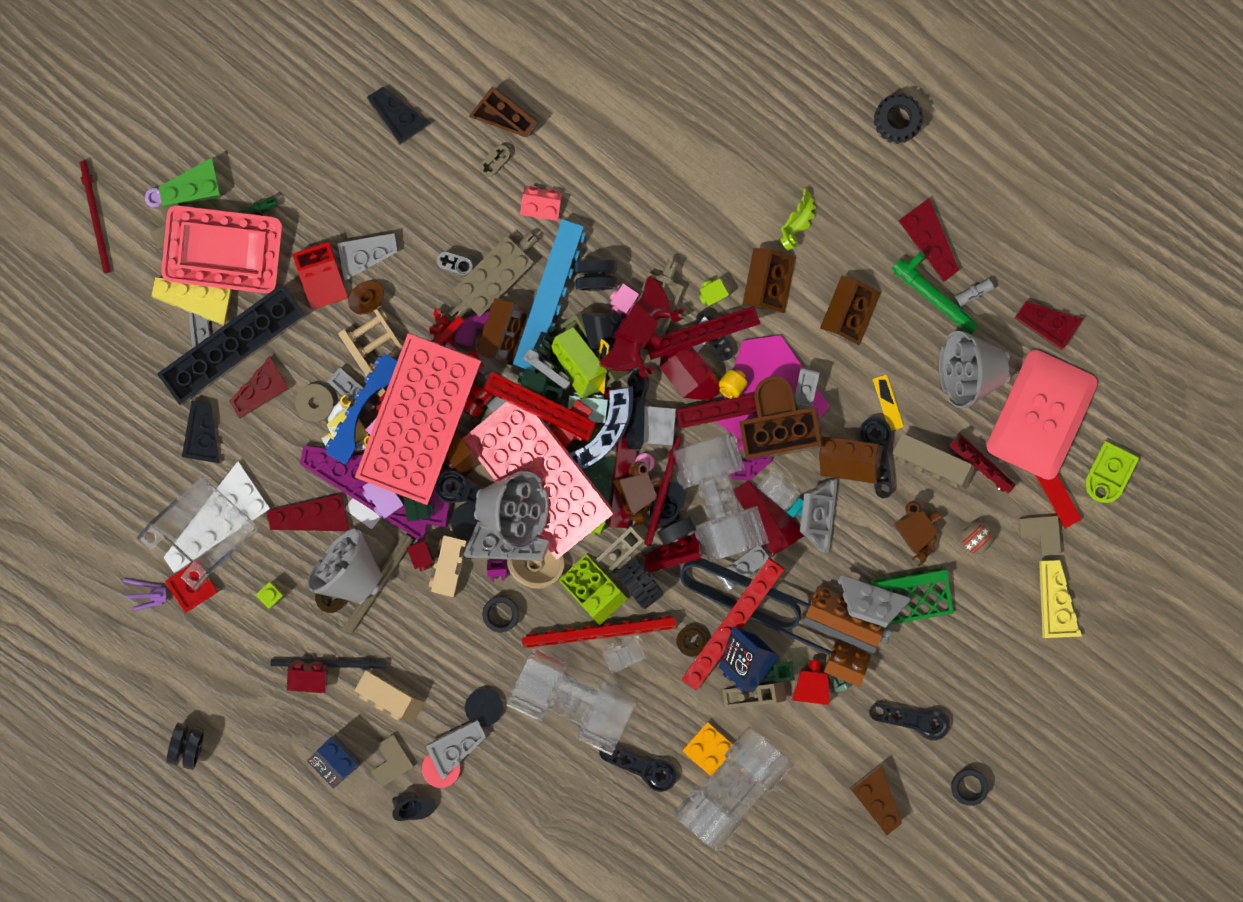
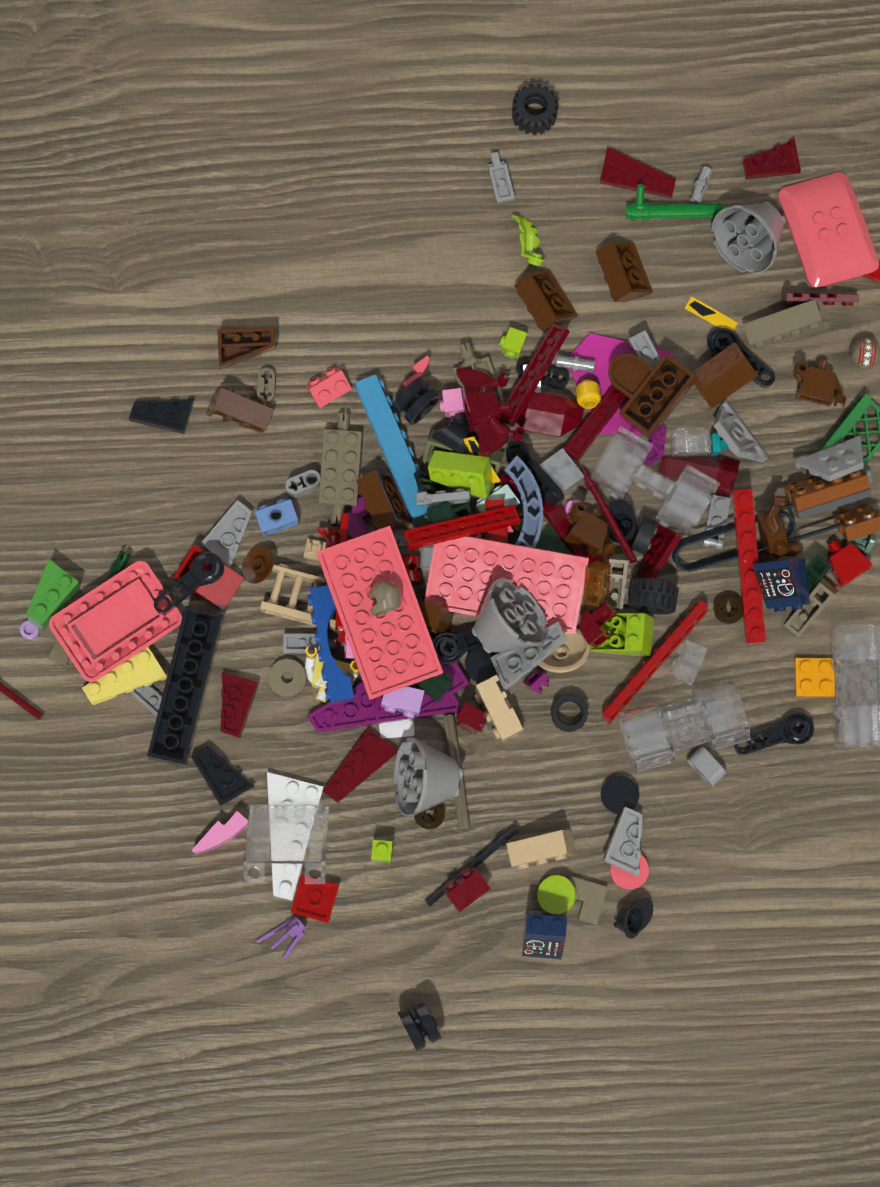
camera: 45 degrees left, 10 degrees down
none -> black beam [154,552,224,615]
none -> bright pink slope [192,811,250,855]
none -> reddish brown wedge [206,387,274,433]
none -> medium blue brick [255,499,299,537]
none -> tan tile [303,539,326,561]
none -> dark tan helmet [369,580,401,616]
none -> coral slope [402,356,430,390]
none -> light grey hinge [488,152,515,204]
none -> lime tile [537,875,577,915]
none -> light grey pin [556,355,595,373]
none -> dark red brick [580,603,617,649]
none -> clear orange brick [583,561,611,607]
none -> light grey beam [687,746,727,787]
none -> reddish brown torso [756,496,802,559]

